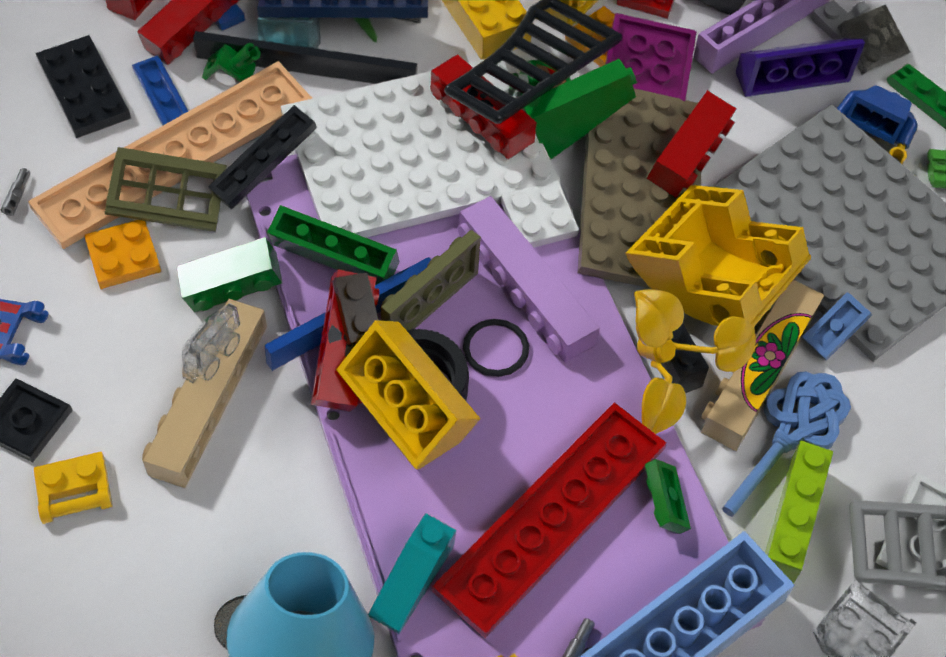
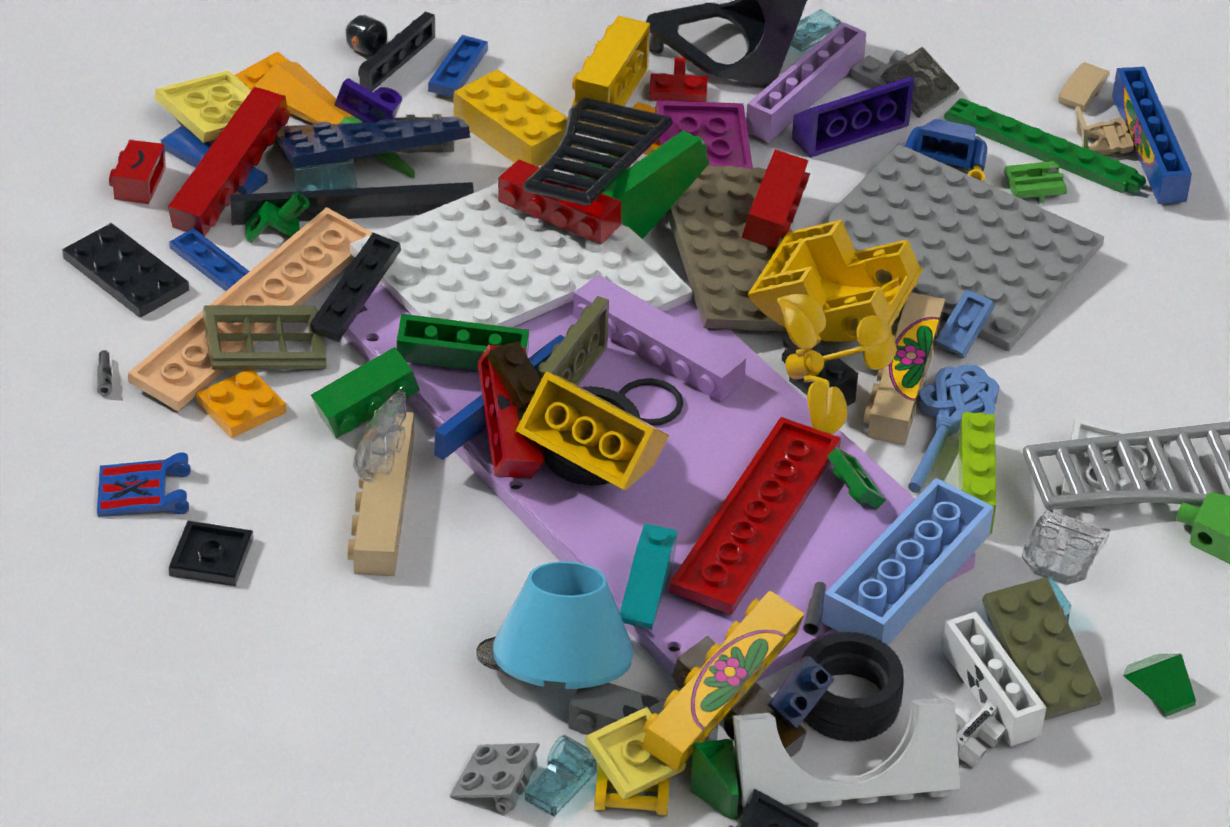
camera: 15 degrees left, 15 degrees down
yellow plate [33,451,113,524] -> none

